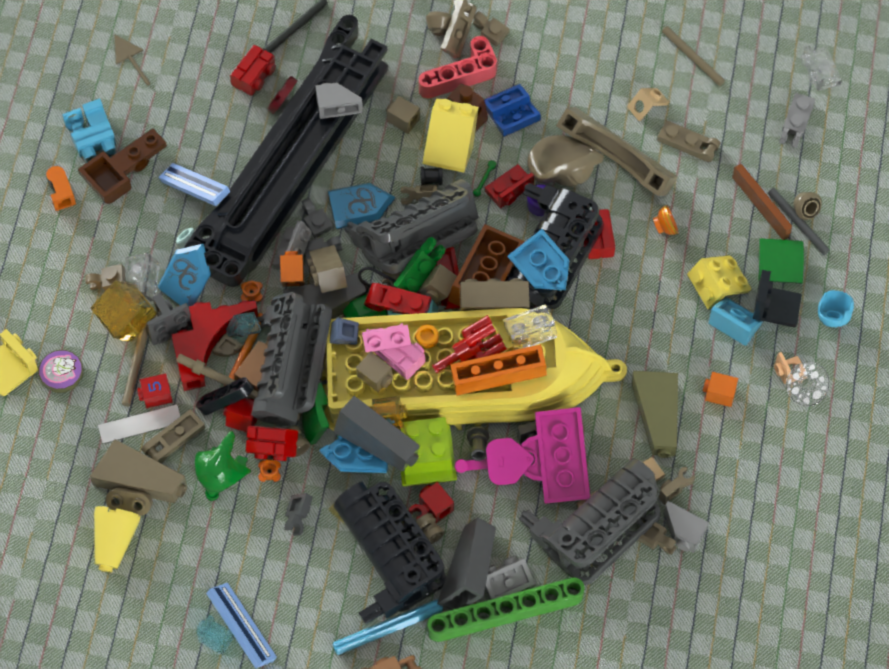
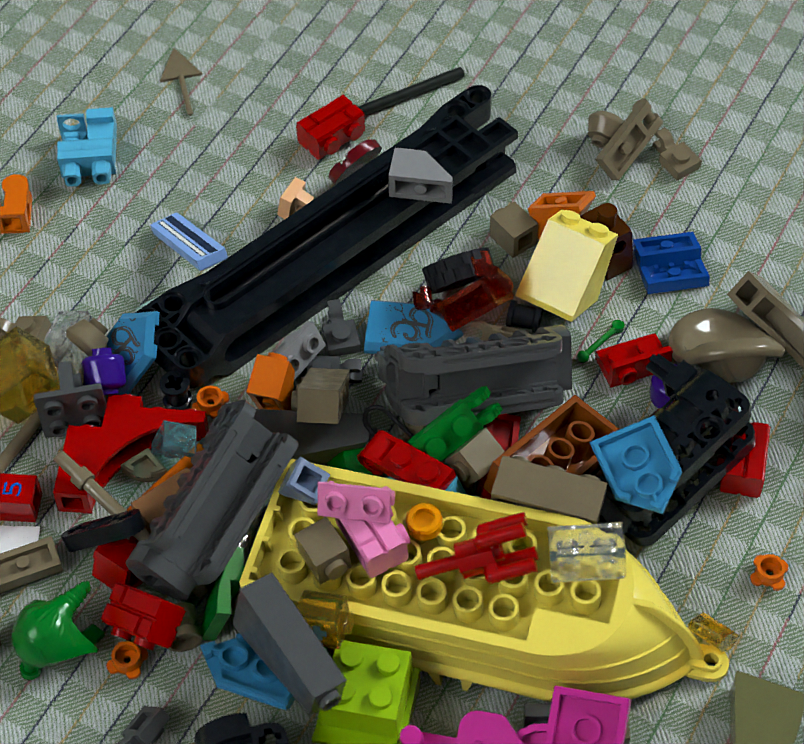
camera: 20 degrees right, 10 degrees down
reddish brown plate [78,128,167,204] -> none
coral beam [419,36,497,99] -> none
orange brick [450,344,547,396] -> none
dark grey pin [467,426,489,461] -> none
none -> dark tan cone [66,317,109,356]
none -> dark purple head [81,348,126,396]
none -> black bush [160,371,192,410]
none -> light nougat tile [277,177,314,219]
none -> clear red torso [412,250,514,332]
none -> black tyre [422,247,496,294]
none -> orange slope [527,191,596,240]
none -> clear yellow slope [688,612,740,652]
none -> orange plate [750,554,789,591]

